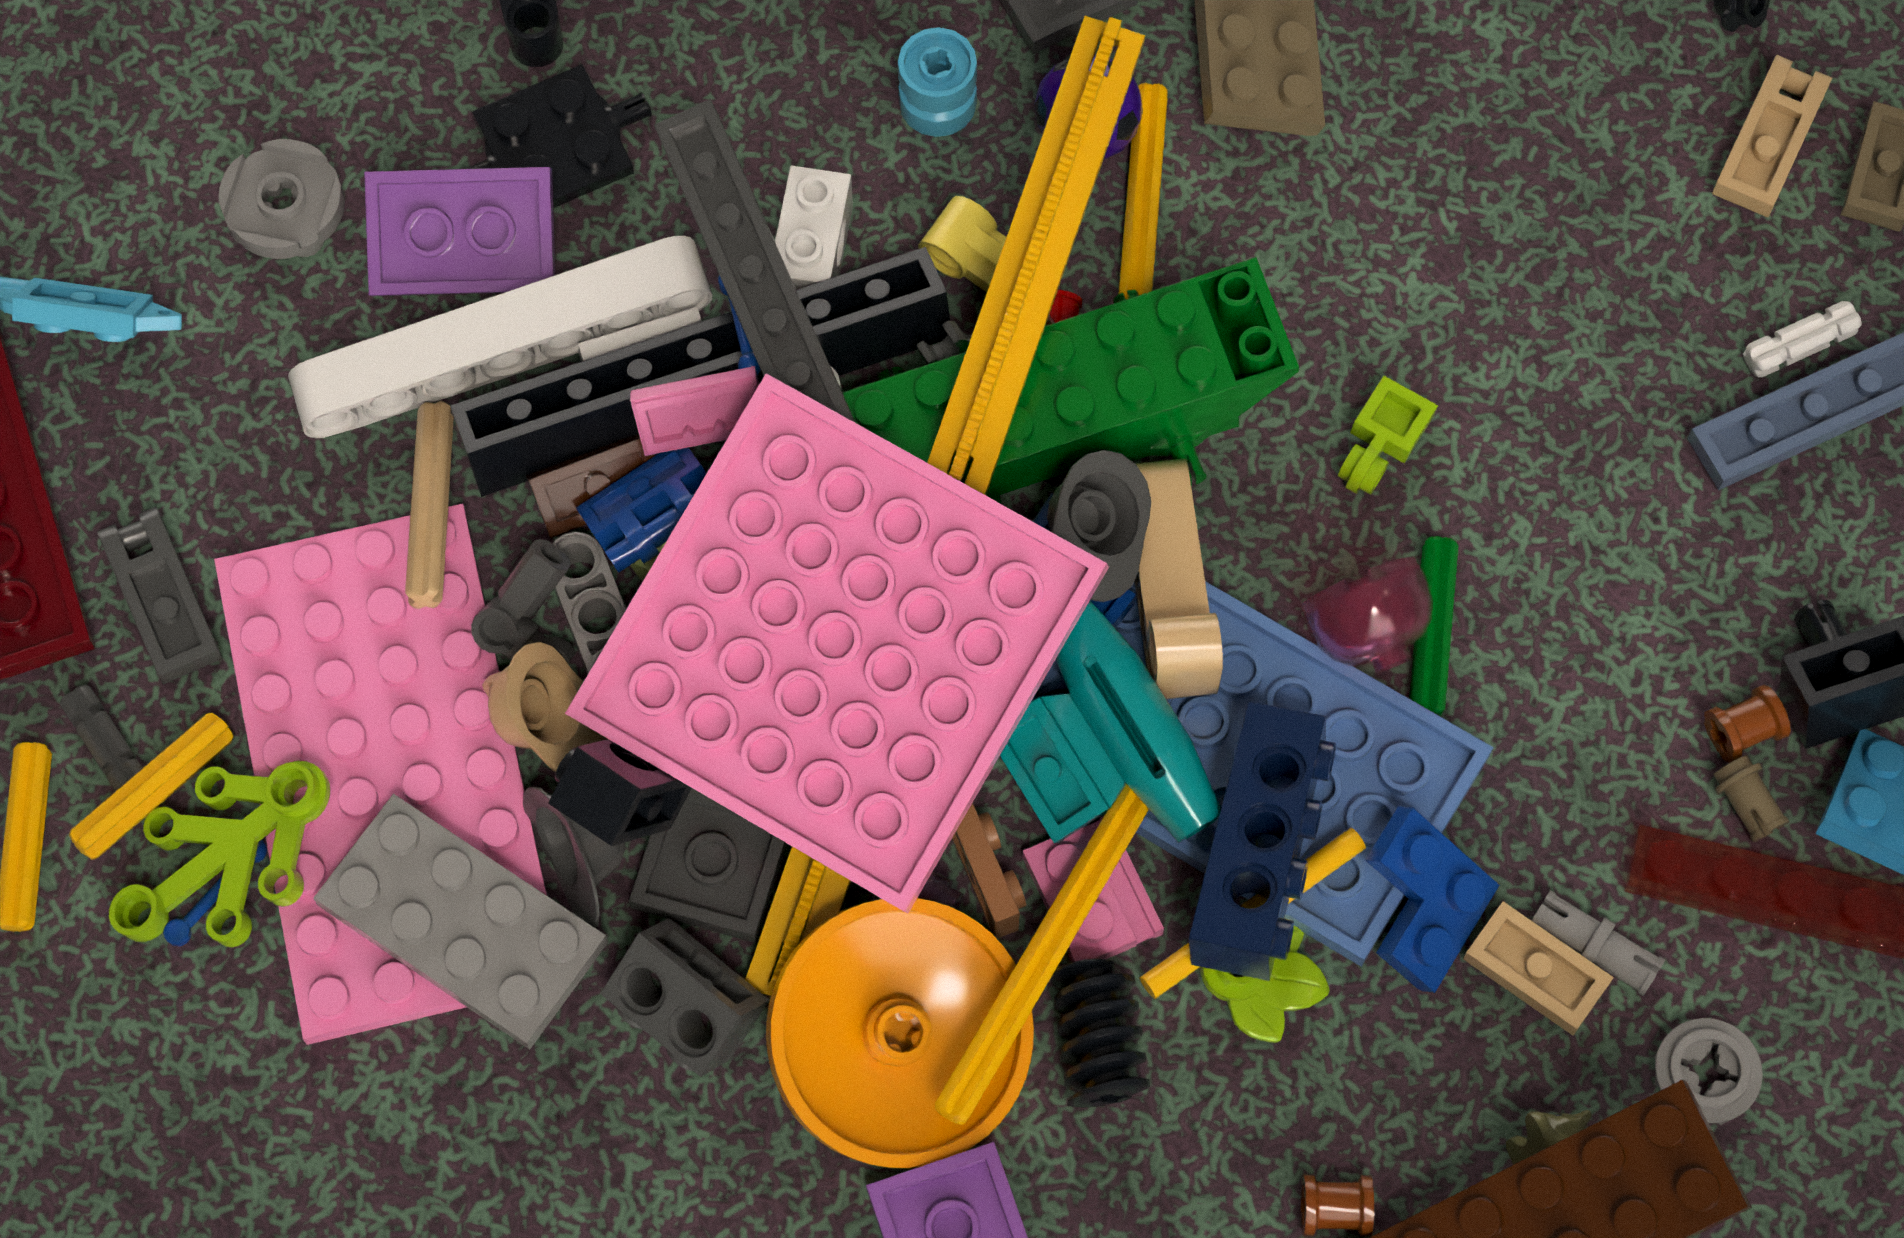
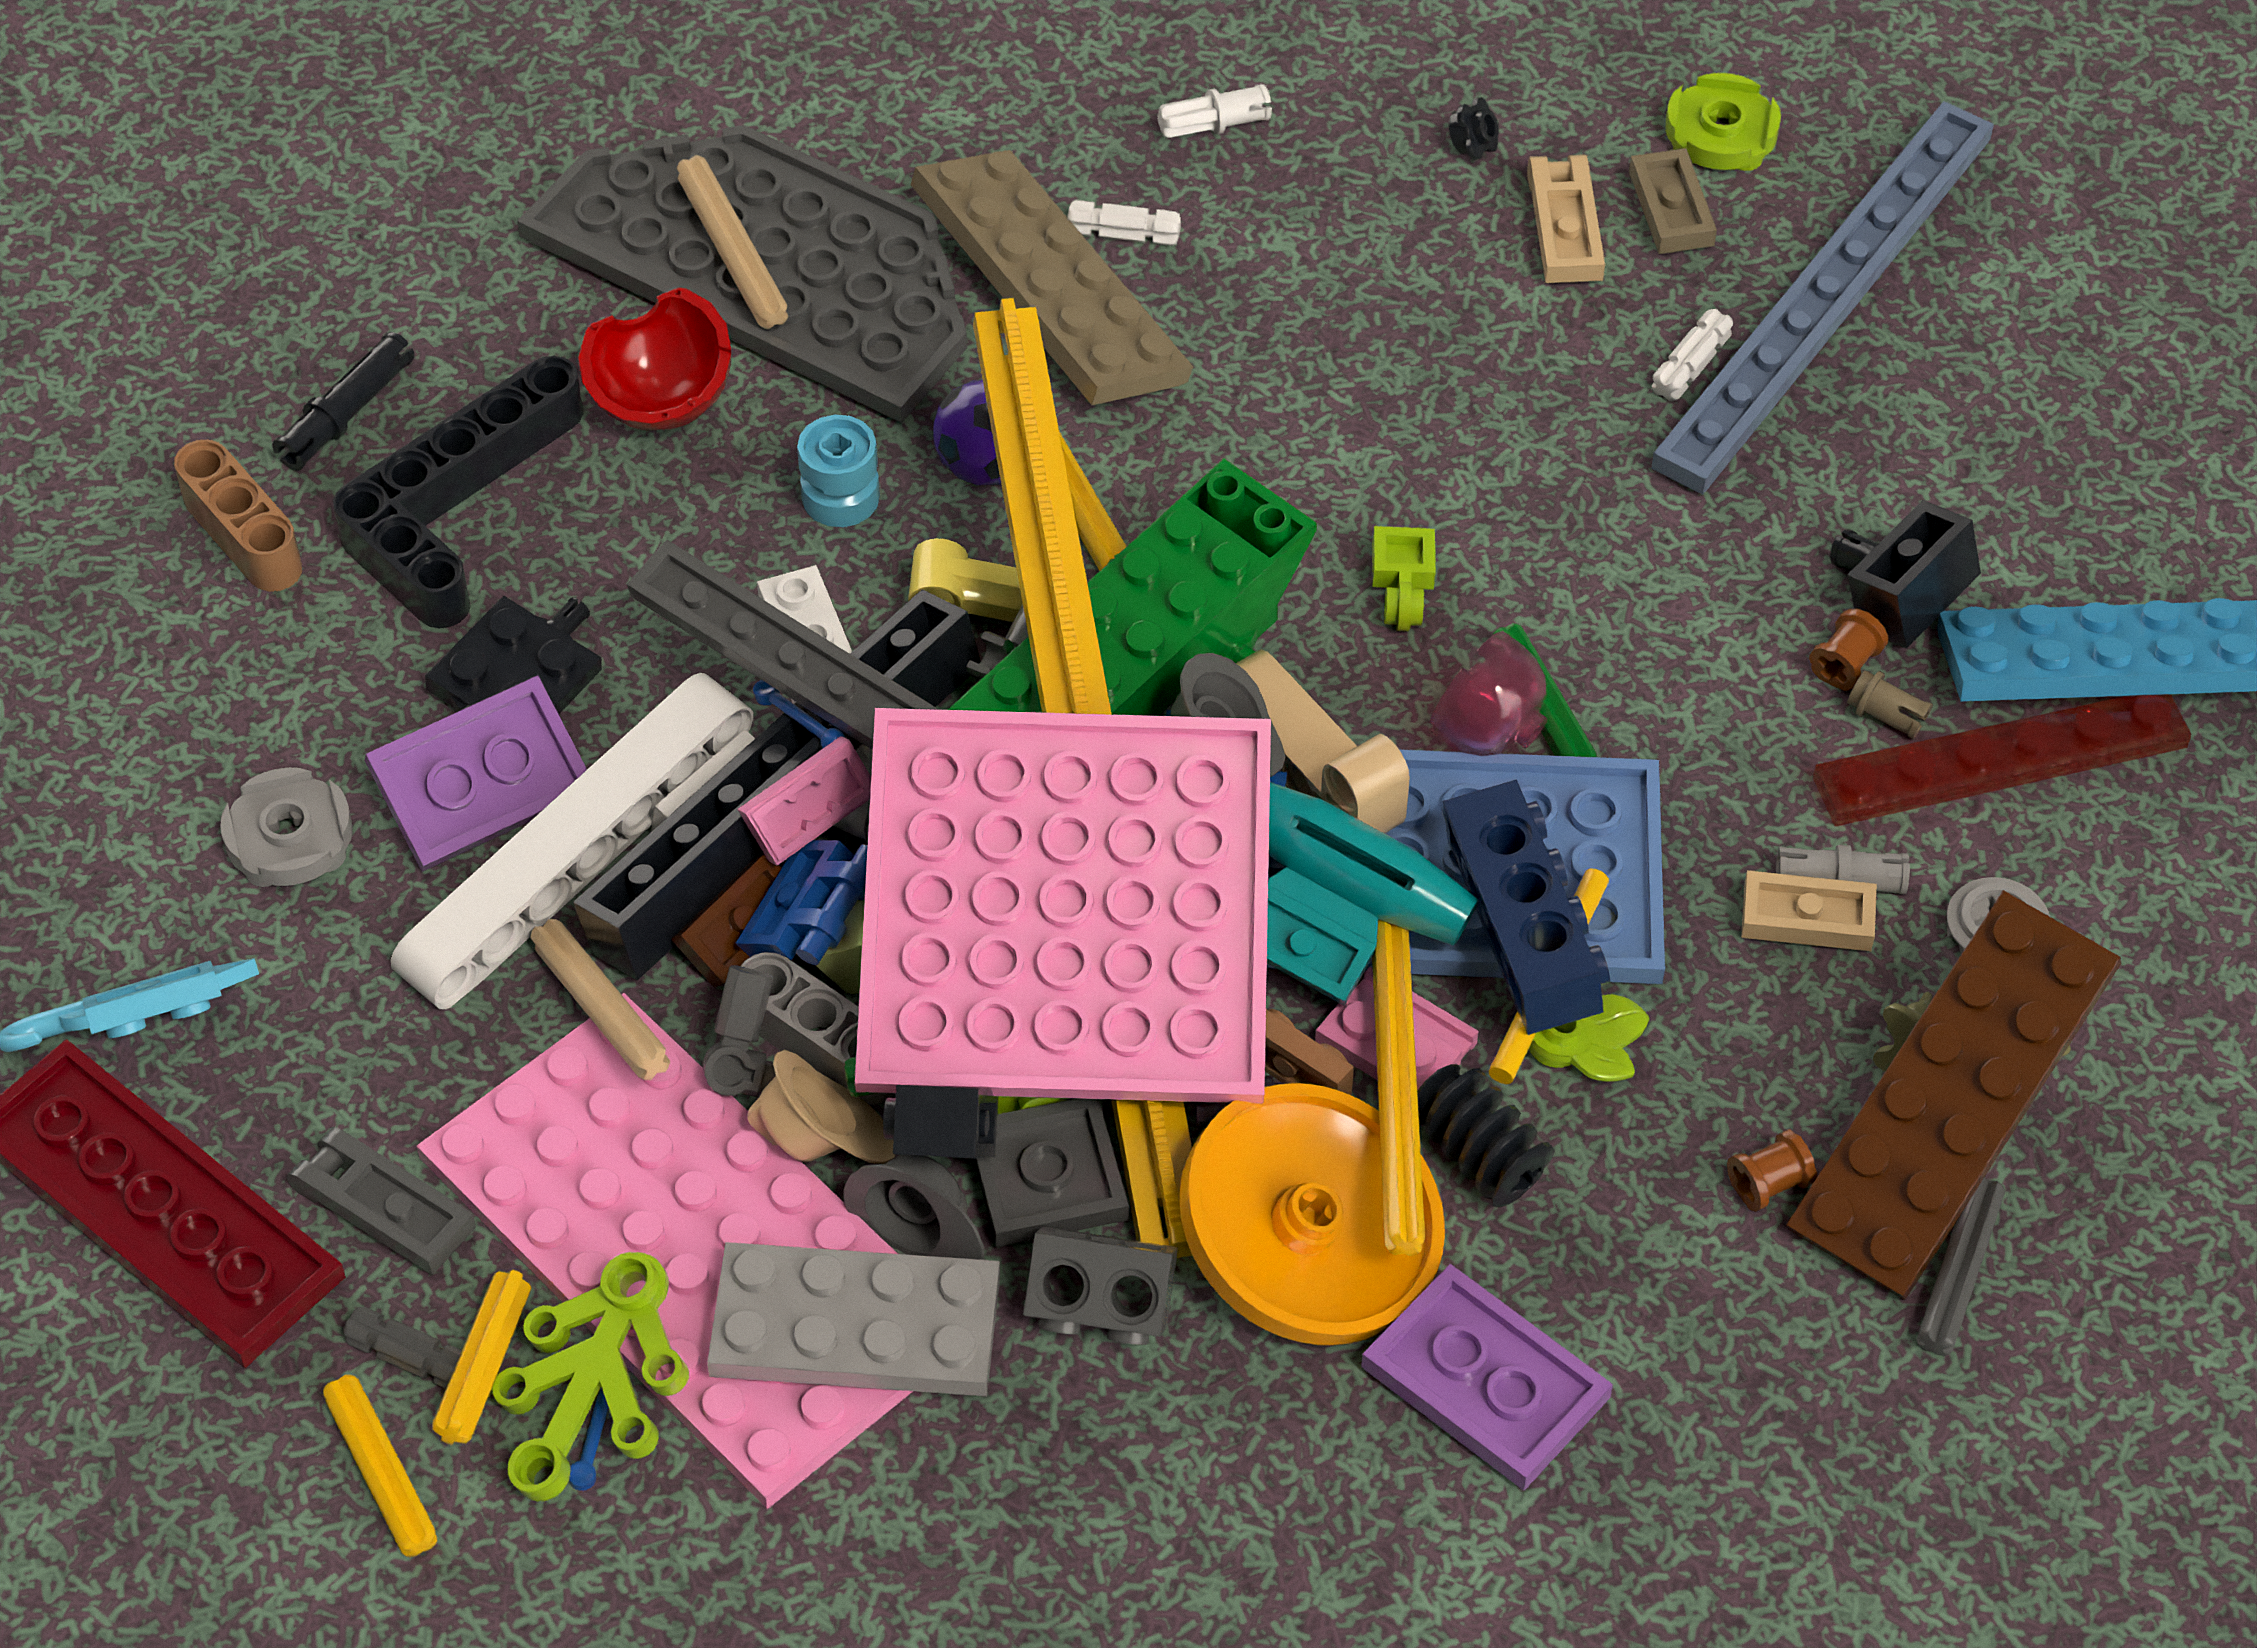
camera: 30 degrees left, 15 degrees down
blue plate [1365,807,1499,993] -> none

